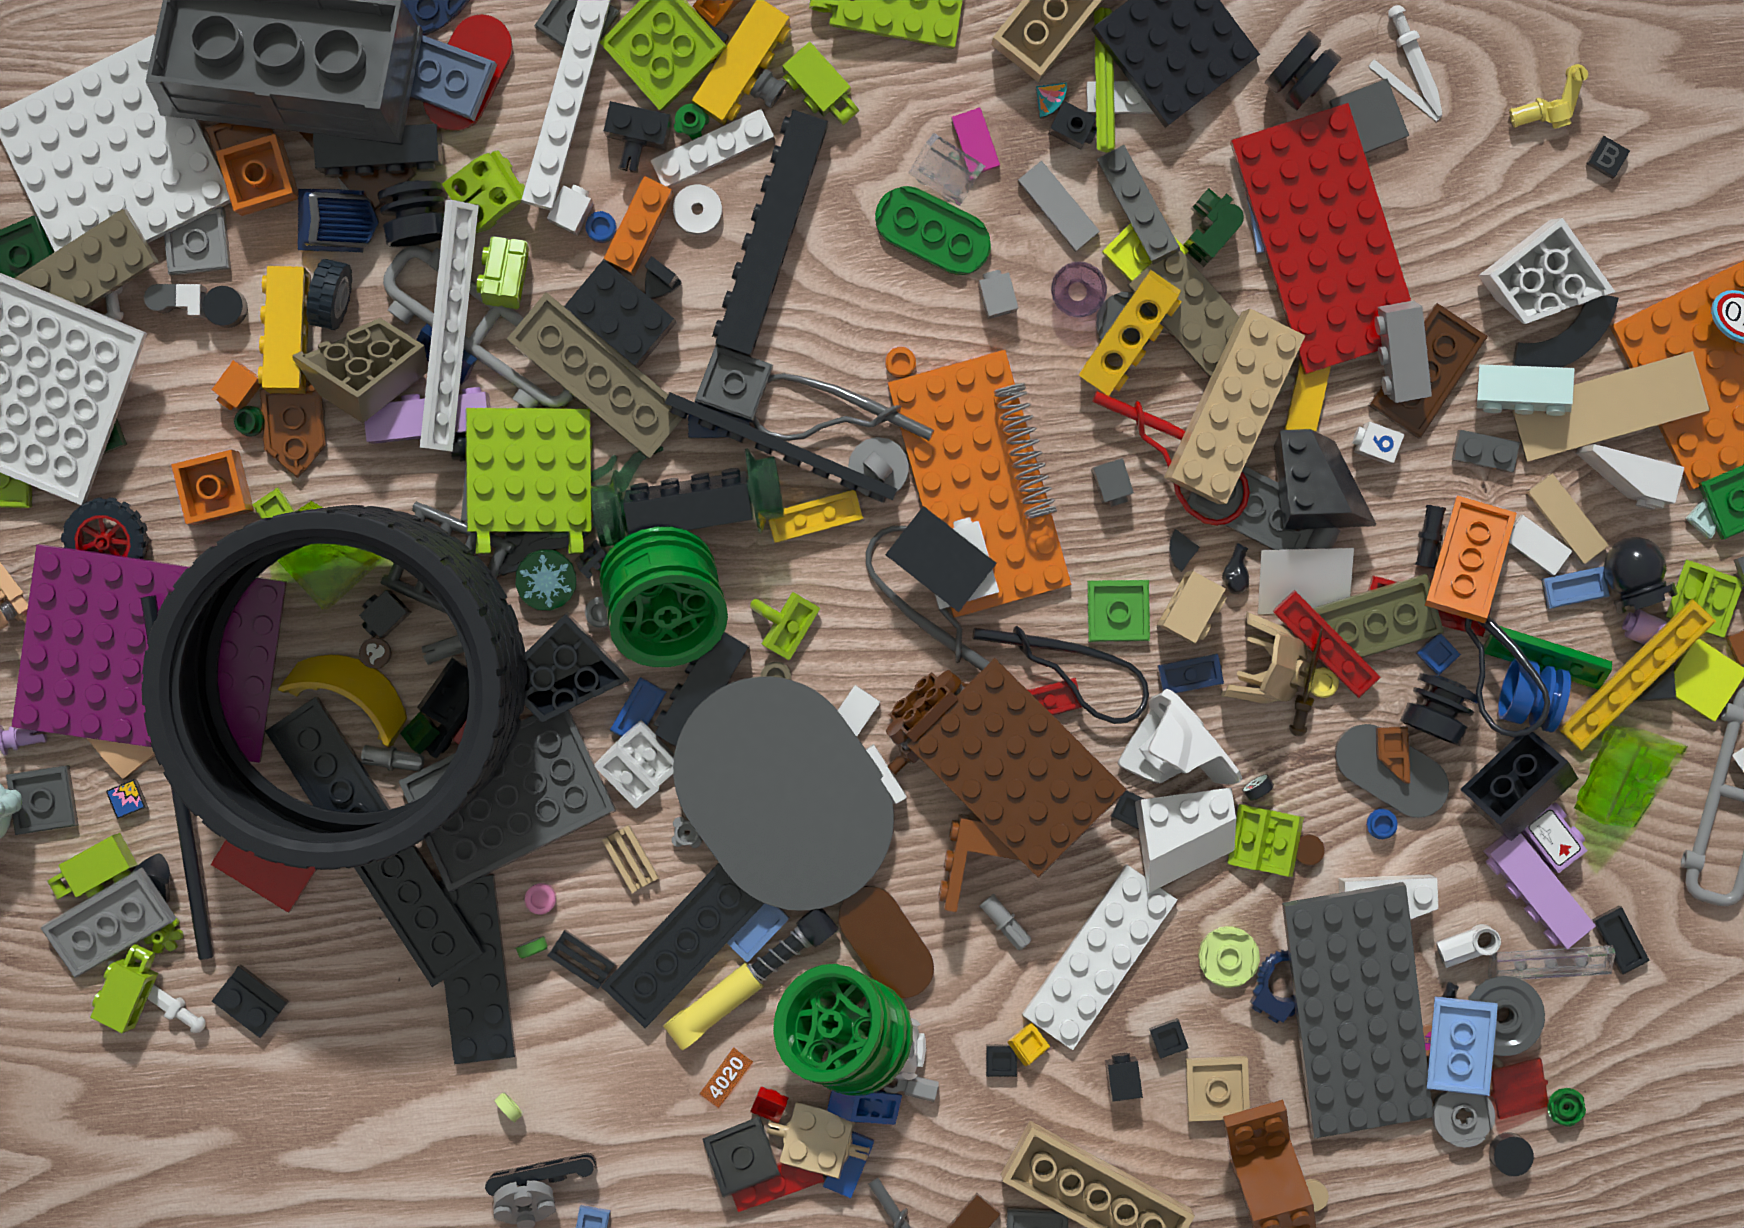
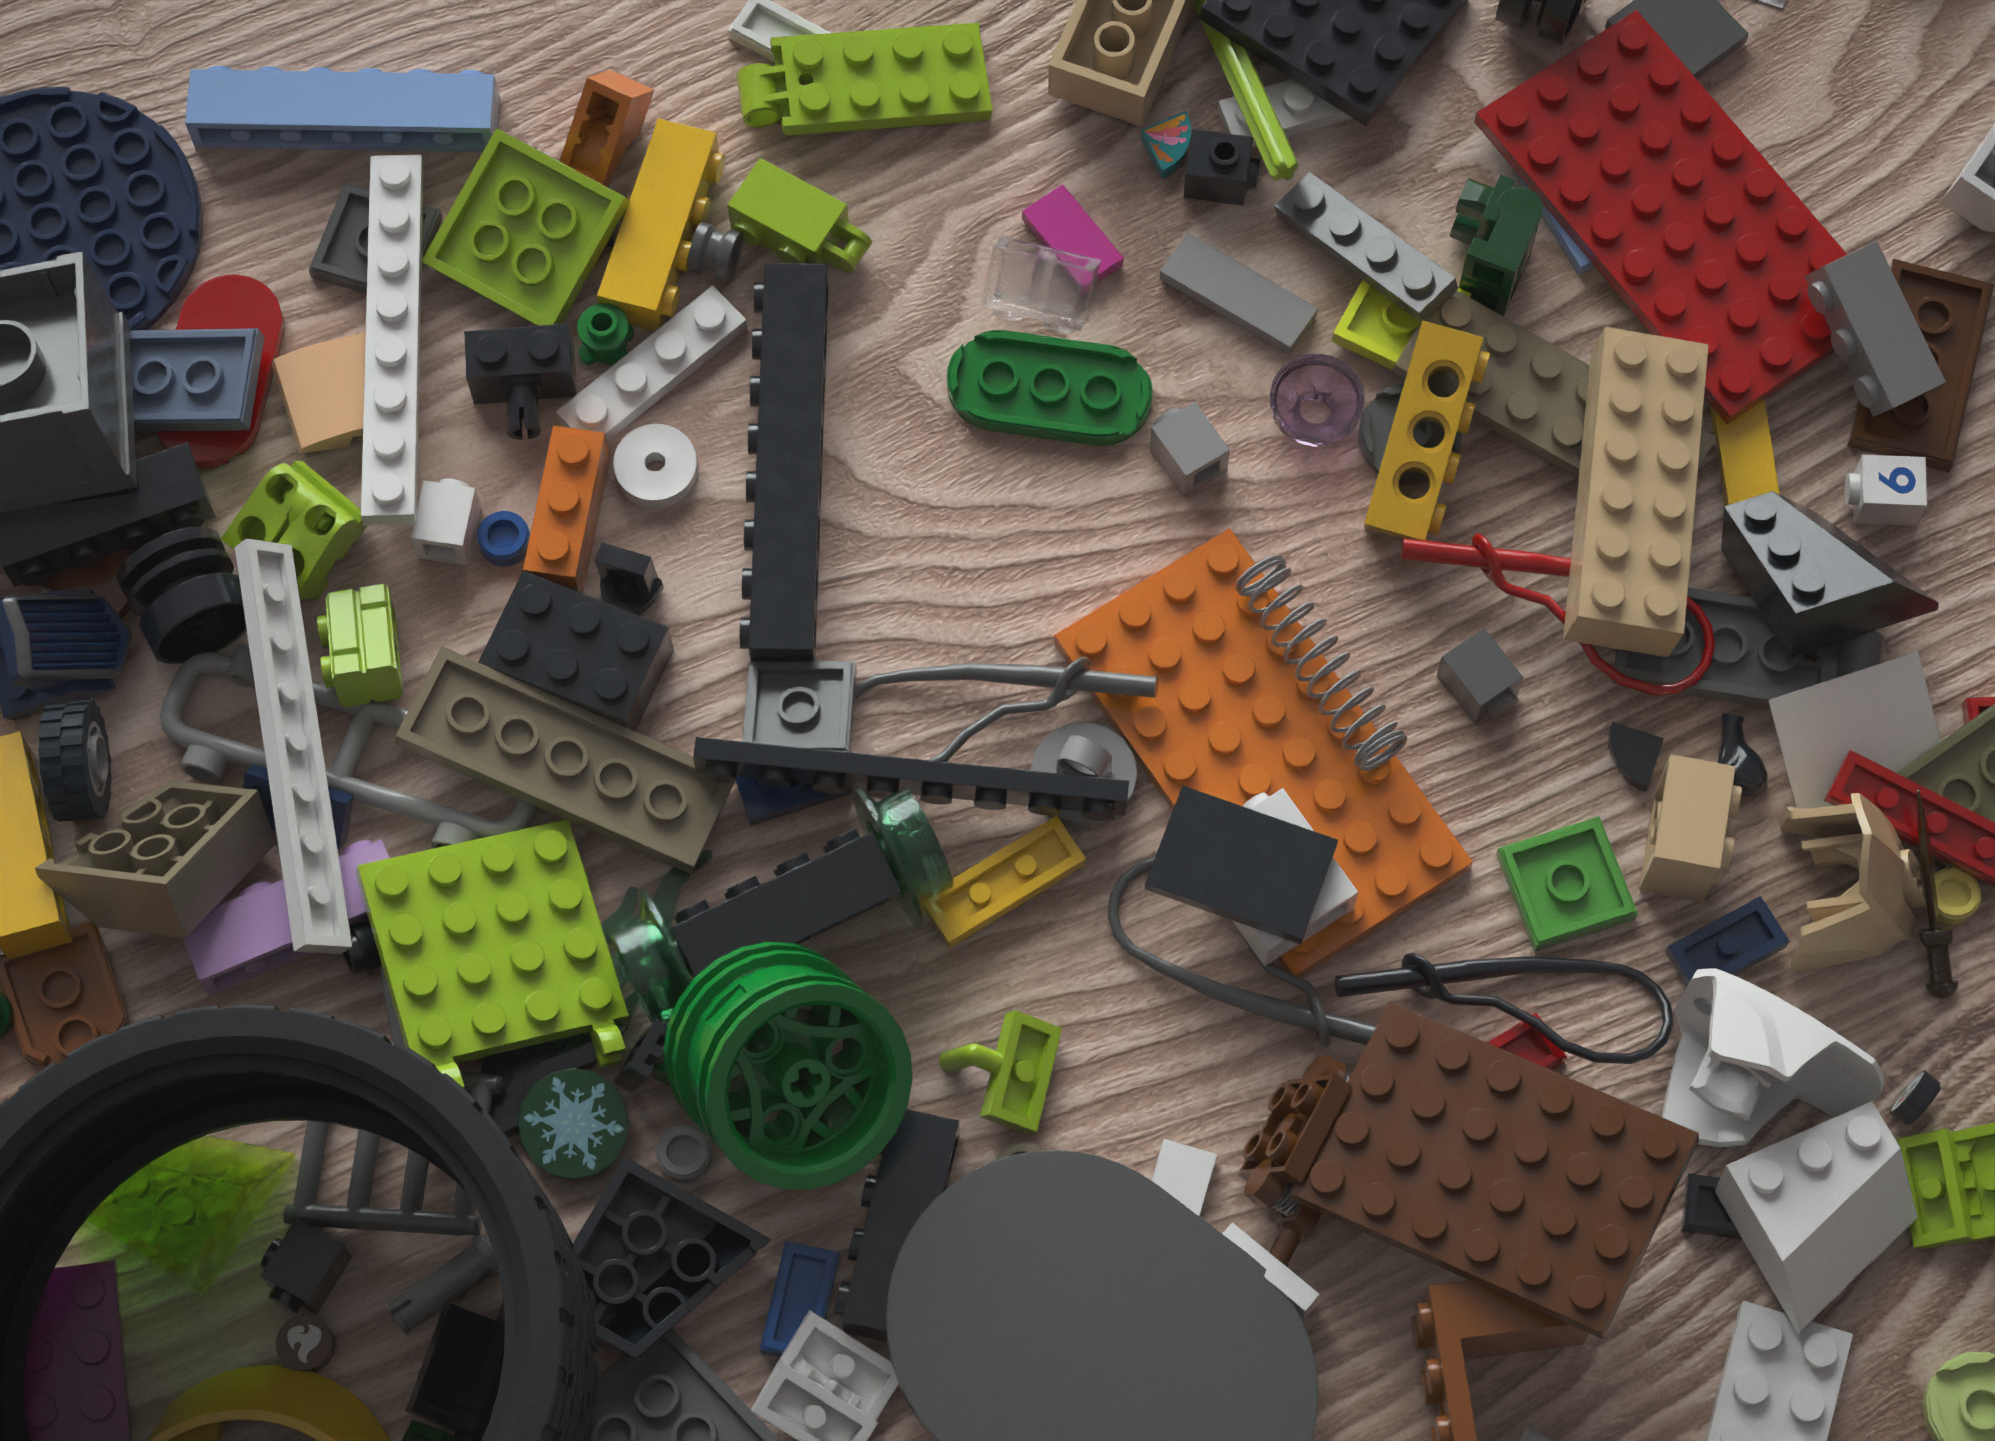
camera: 25 degrees left, 20 degrees down
orange tile [885,347,916,378] -> none
none -> light nougat slope [272,333,366,454]

